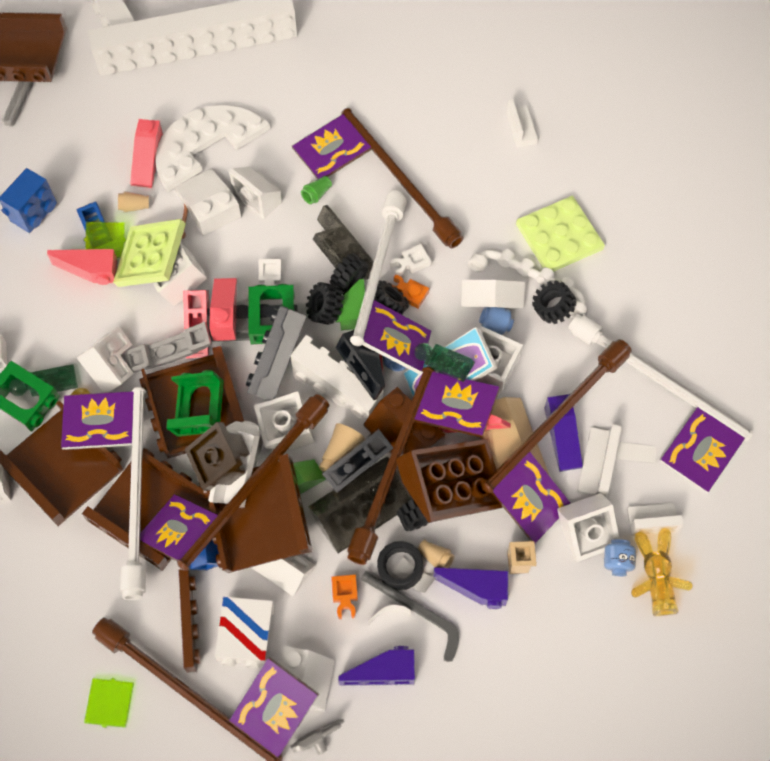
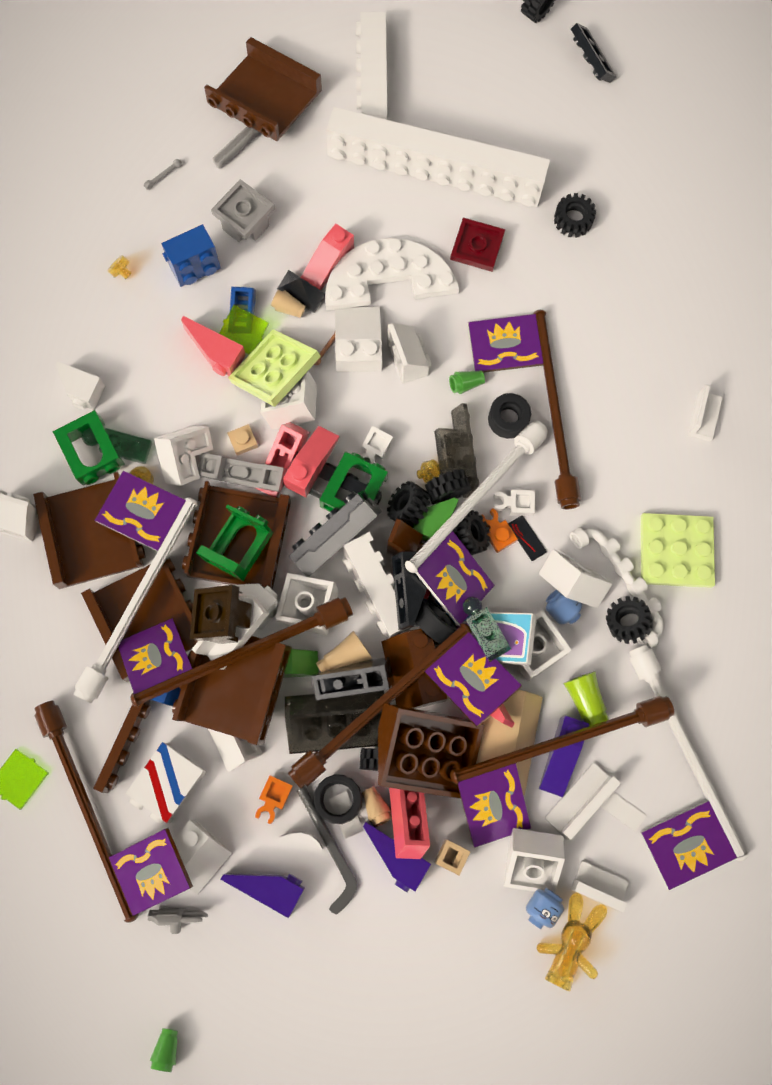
camera: 25 degrees right, 10 degrees up
none -> light grey panel [211,179,275,242]
none -> tan plate [227,424,258,456]
none -> black slope [277,270,325,313]
none -> reddish brown slope [387,519,425,555]
none -> coral brick [389,788,430,859]
none -> black tyre [415,599,457,644]
none -> clear yellow tile [417,460,441,484]
none -> dark red plate [450,217,505,272]
none -> black tyre [488,393,532,439]
none -> black sticker [508,515,547,561]
none -> black tyre [554,193,596,238]
none -> lime plant [563,671,609,726]

